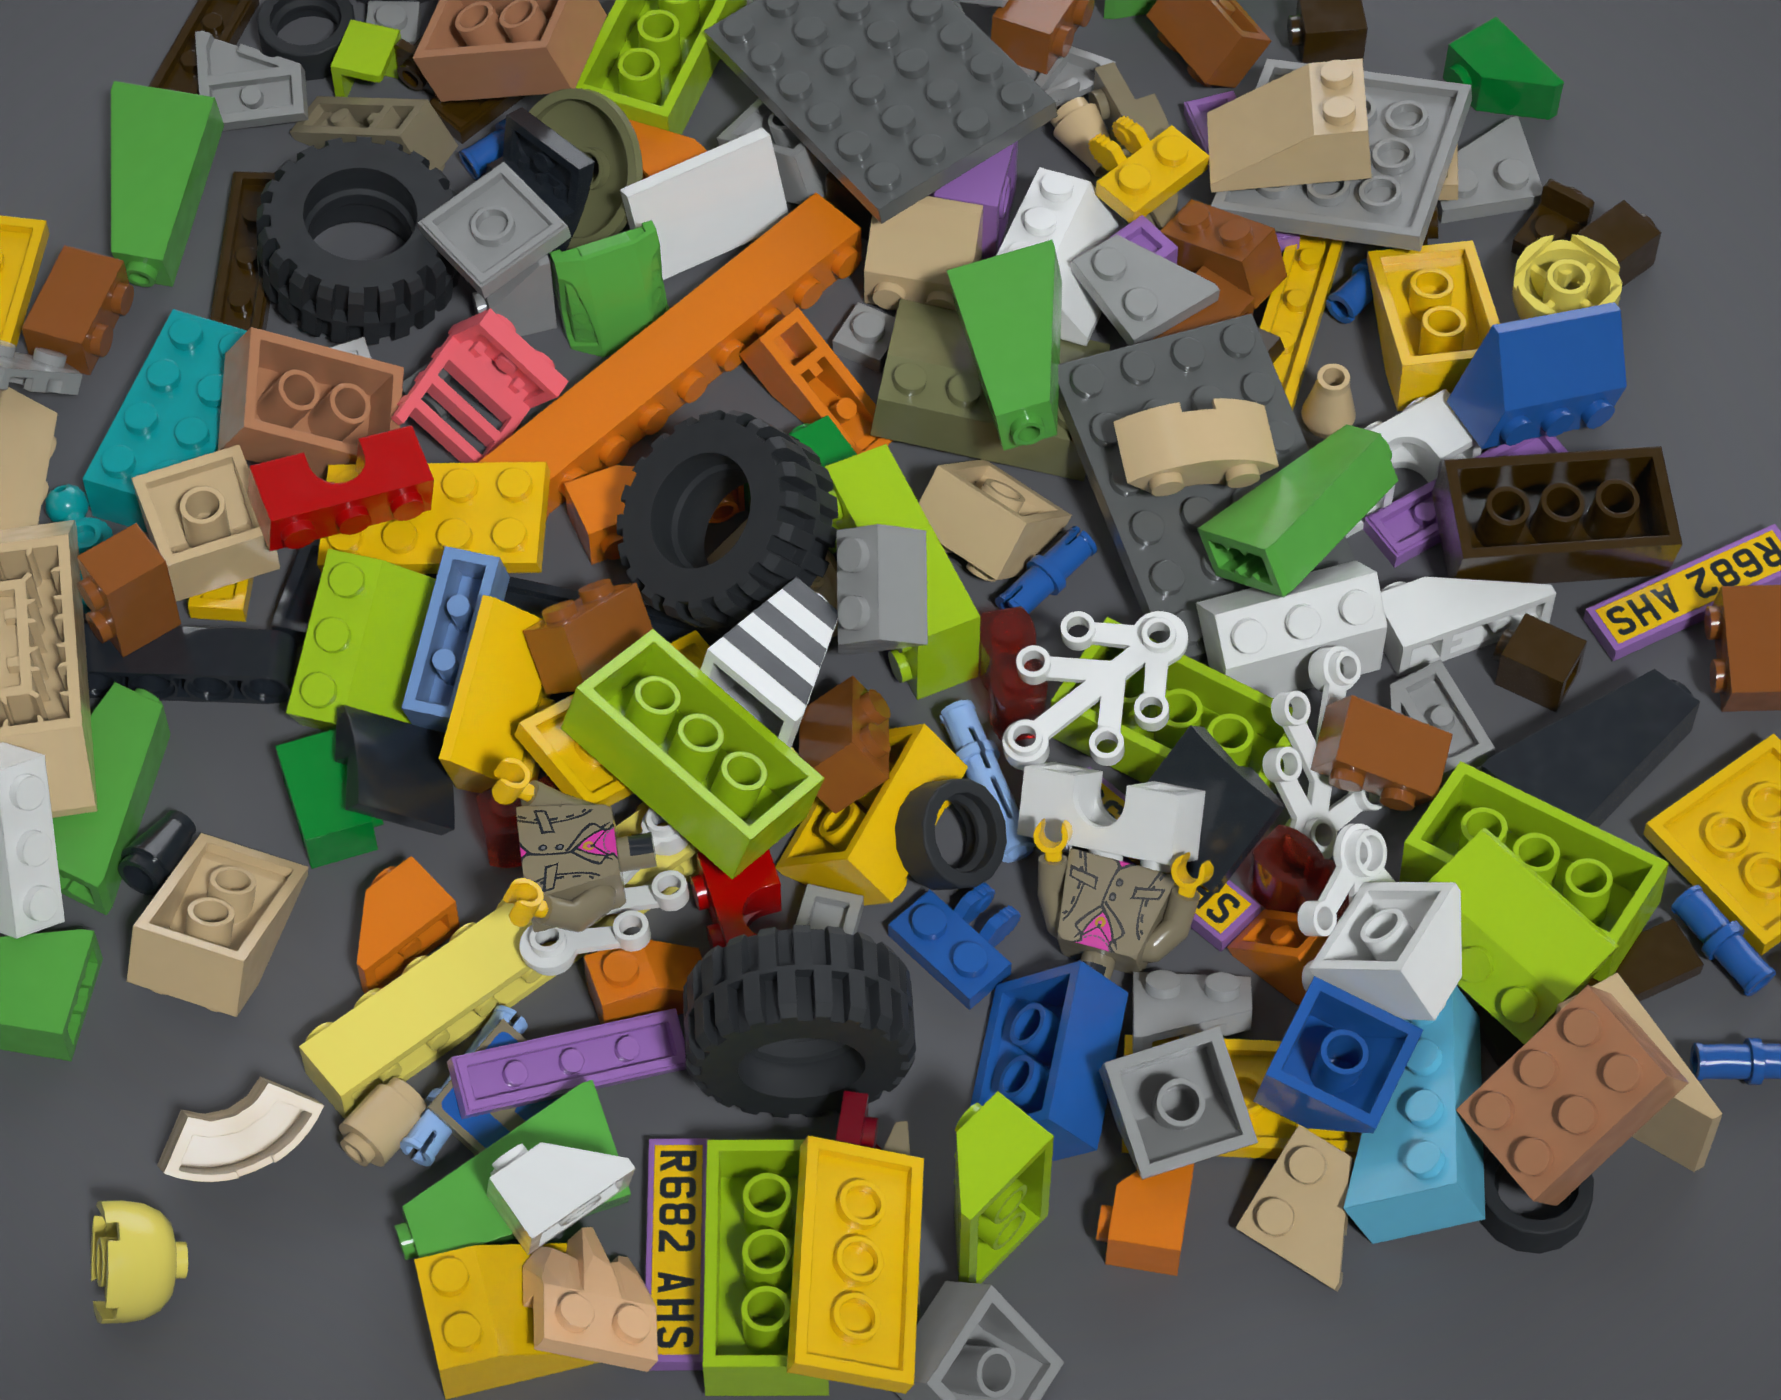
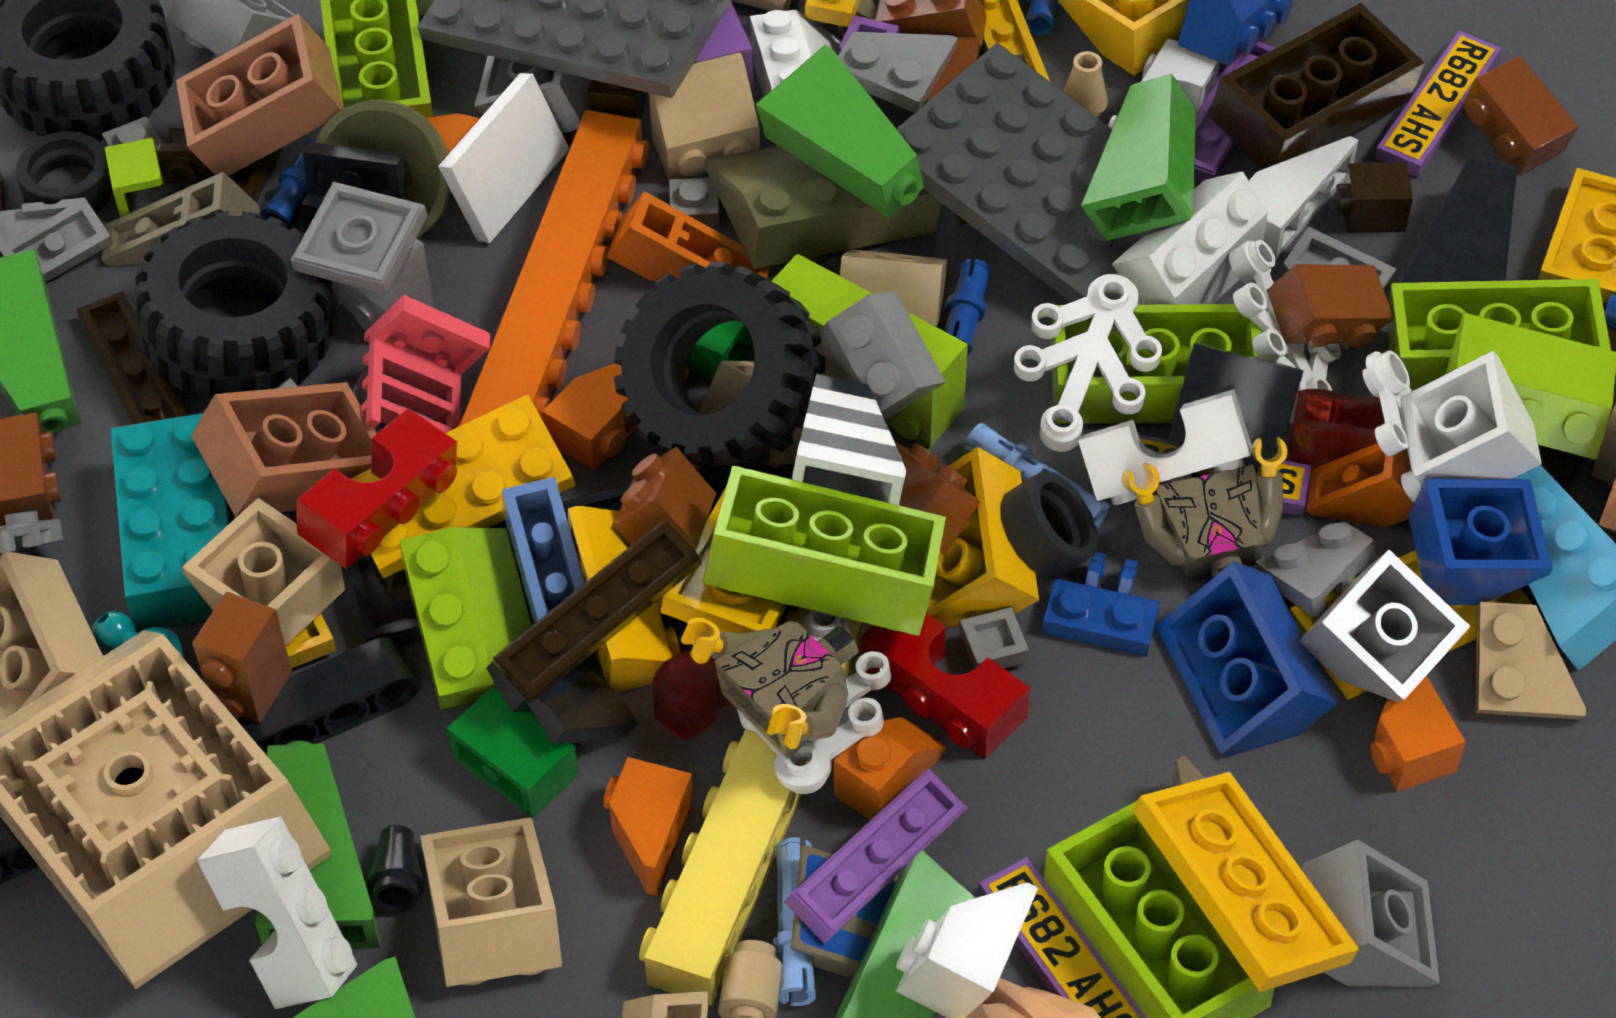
camera: 30 degrees left, 5 degrees down
bright green slope [550,220,670,357] -> none
black tyre [683,925,916,1118] -> none
dark red plate [836,1091,882,1150] -> none
lime slope [954,1091,1054,1284] -> none
clear red brick [979,606,1048,741] -> none
tan brick [1113,398,1279,496] -> none
none -> dark brown tile [493,519,702,704]

